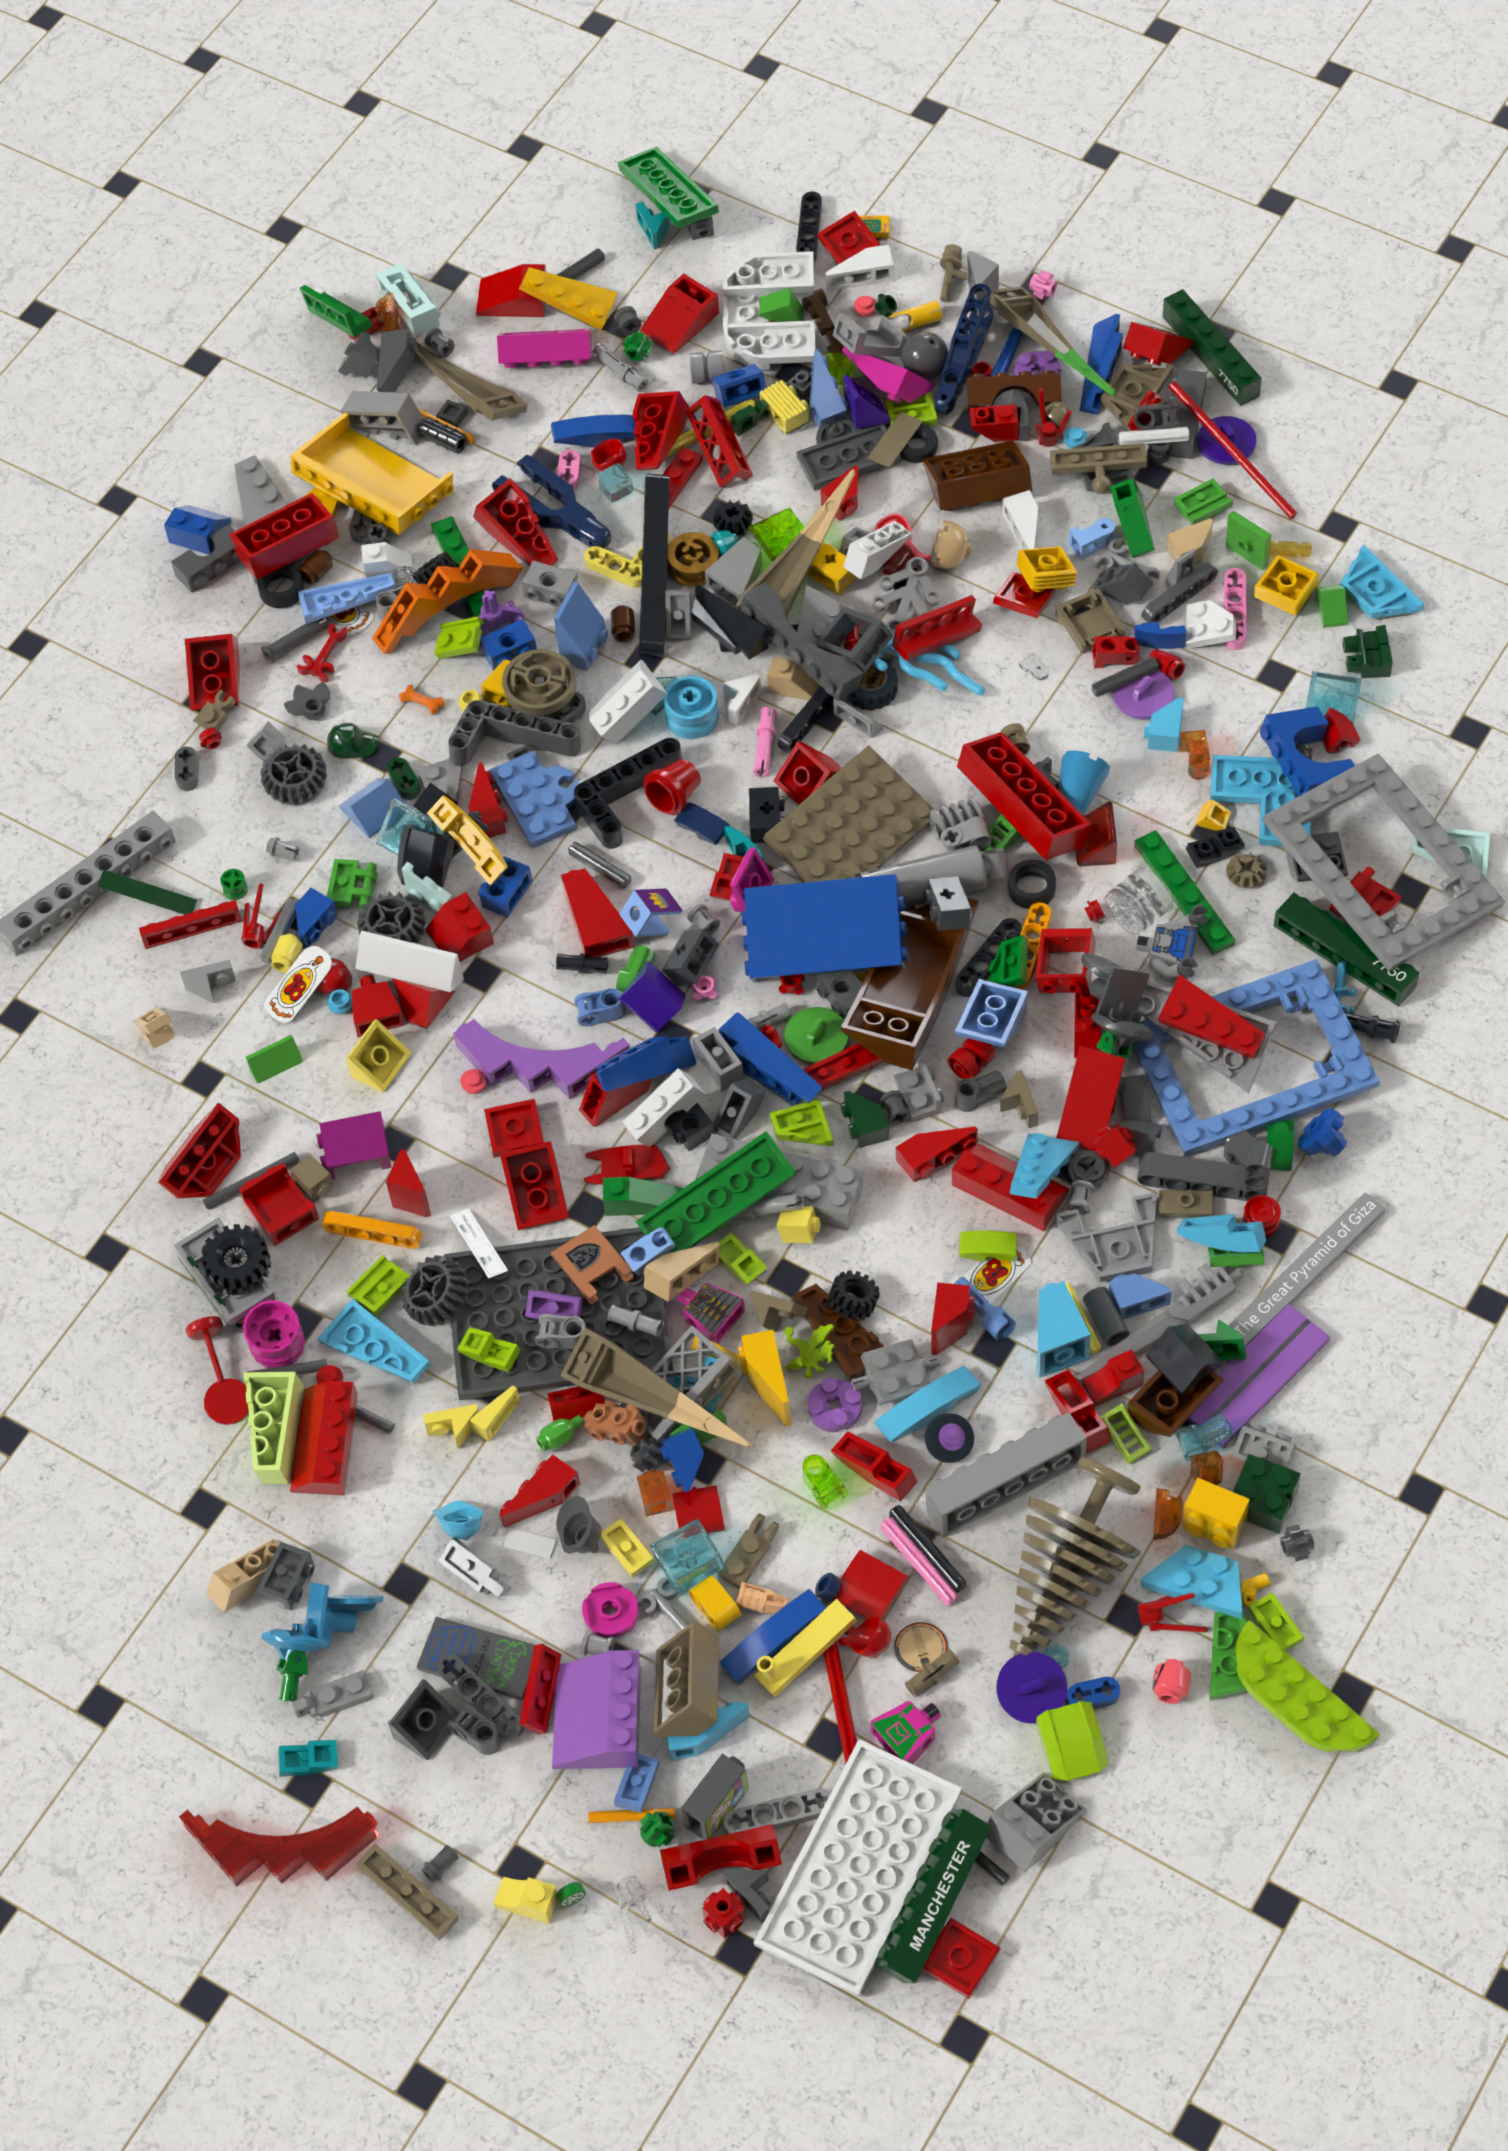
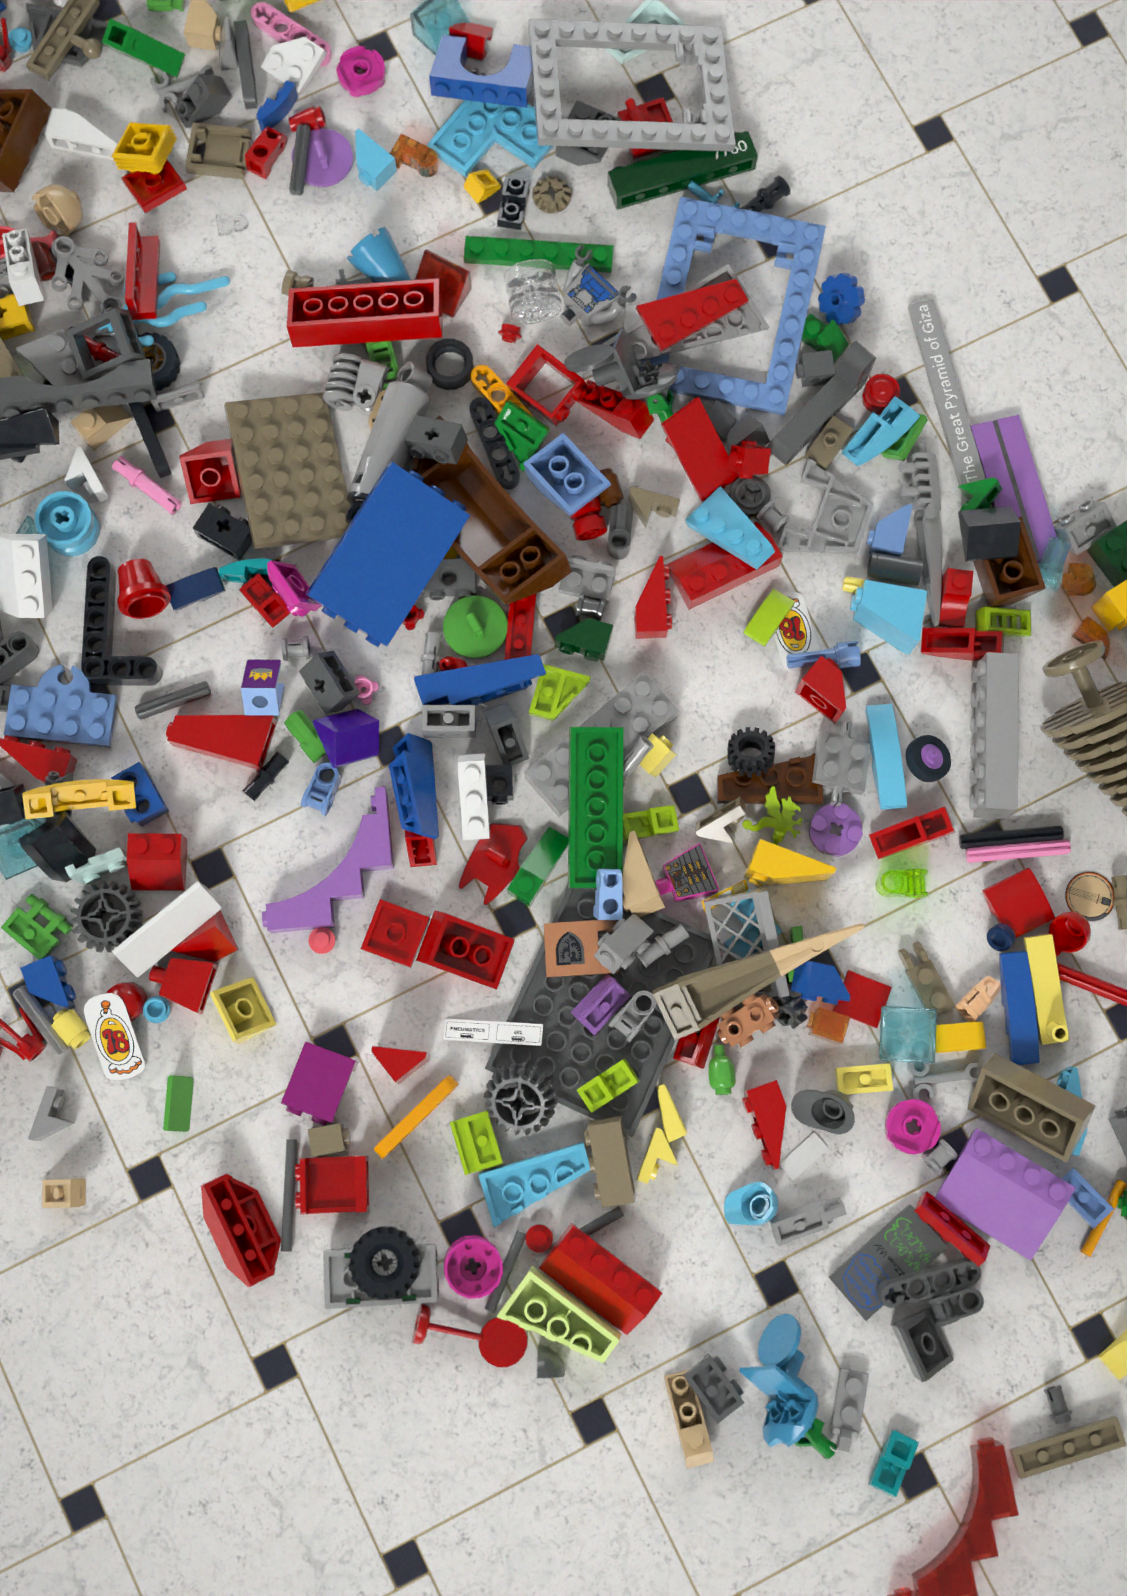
camera: 65 degrees left, 20 degrees up
light blue leg [1068,518,1115,560] -> none
none -> dark pink plate [336,46,386,97]
none -> dark grey brick [537,1344,565,1378]
none -> dark tan brick [584,1116,636,1208]
none -> light grey brick [594,913,654,974]
none -> reddish brown brick [598,468,624,509]

